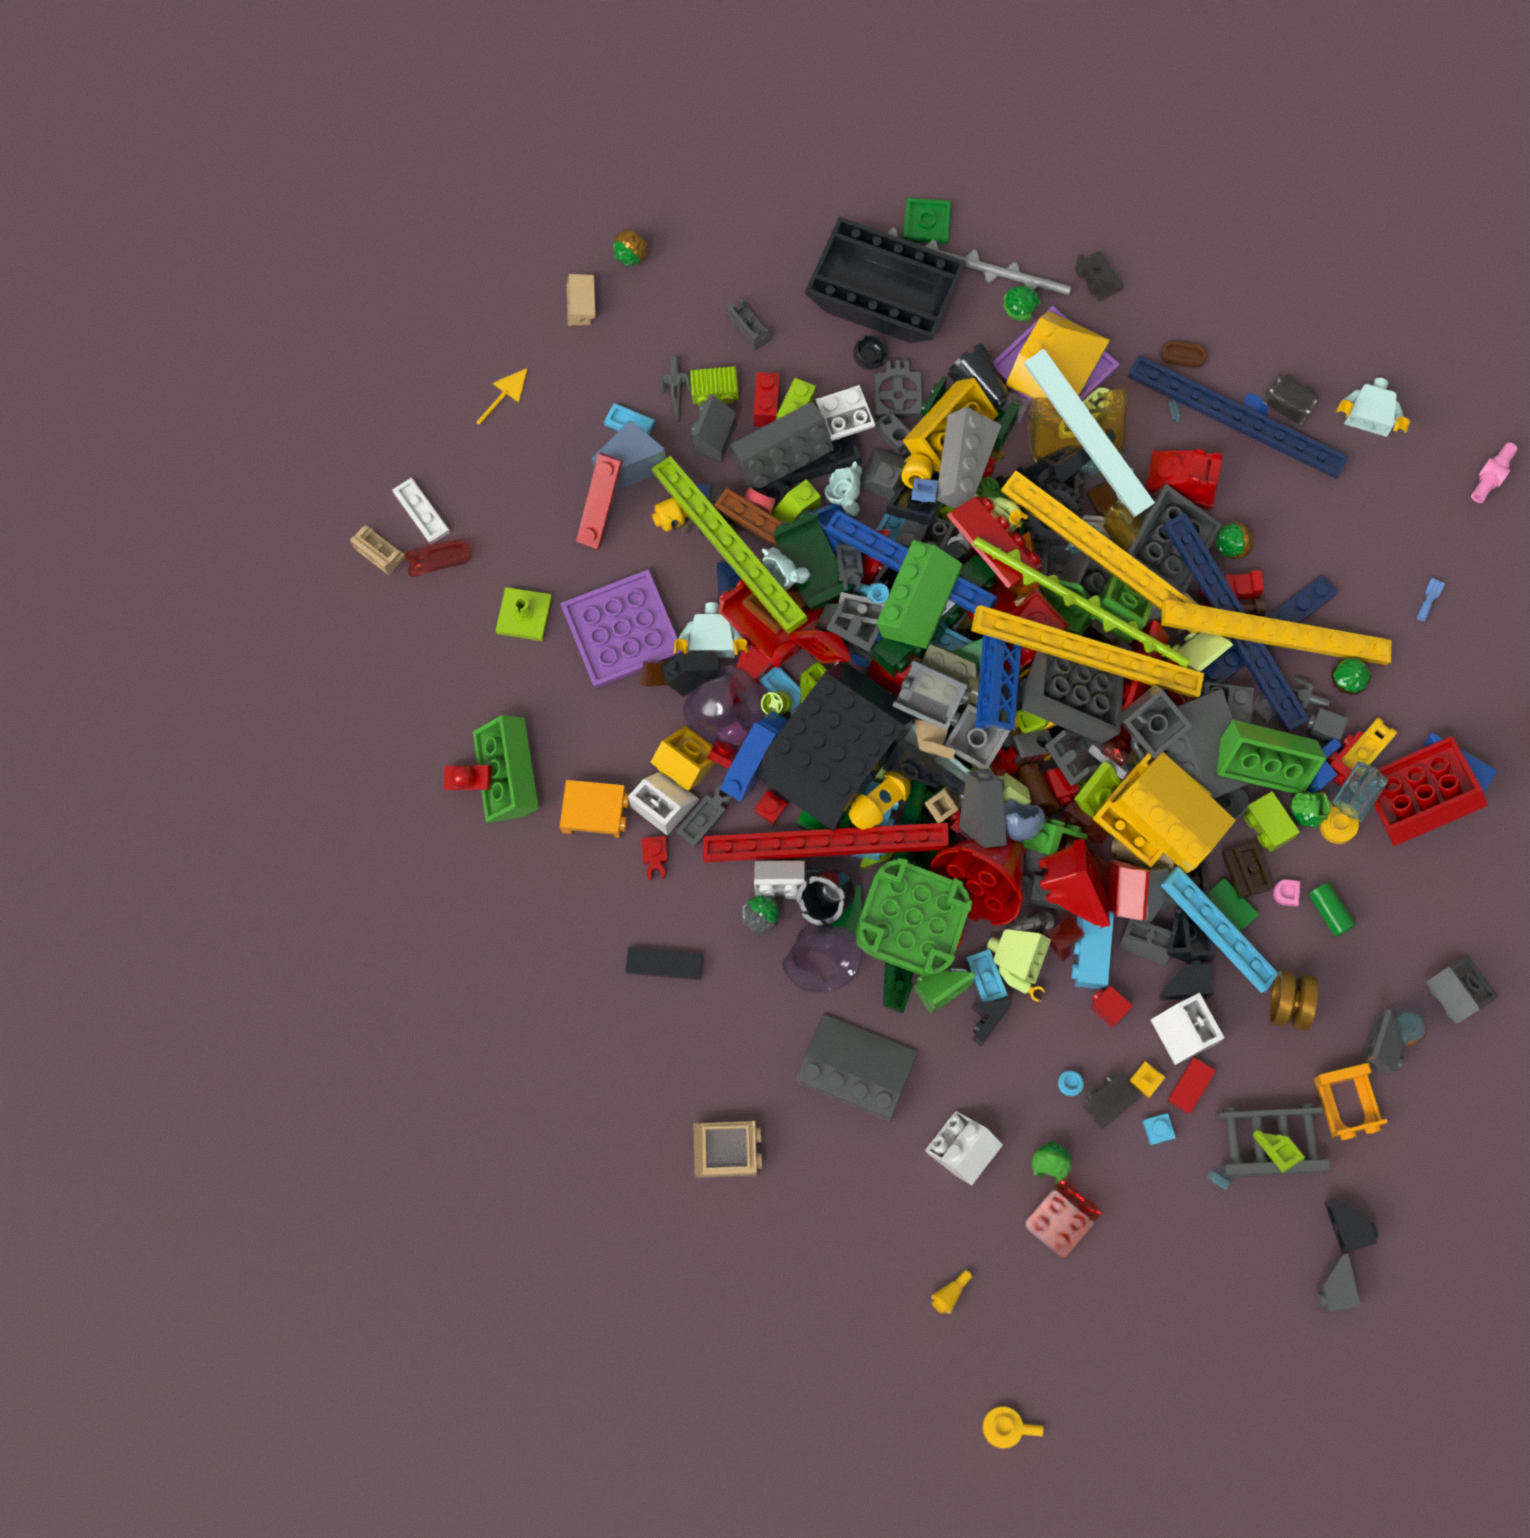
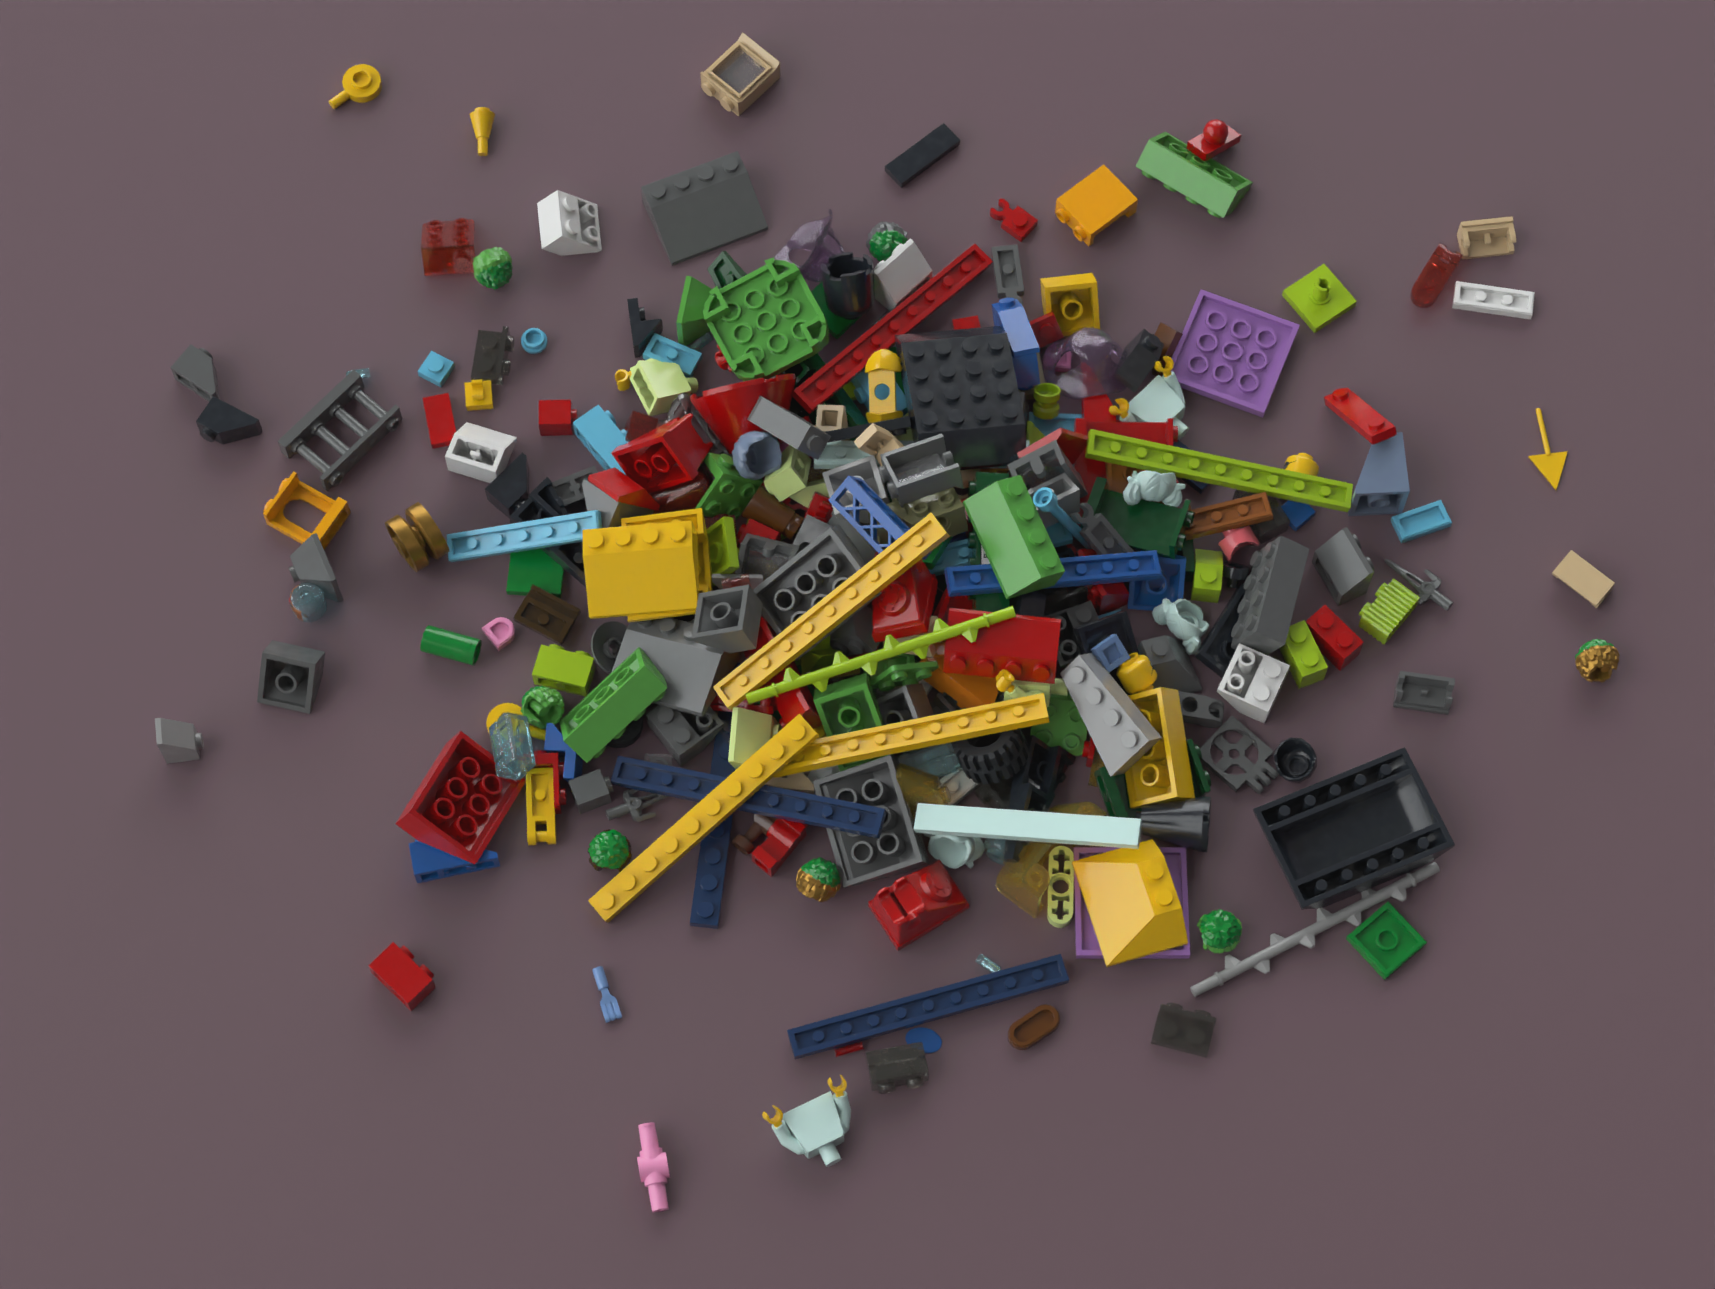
camera: 130 degrees right, 5 degrees down
white slope [628,771,699,836] -> none
lime tile [1253,1130,1305,1173] -> none

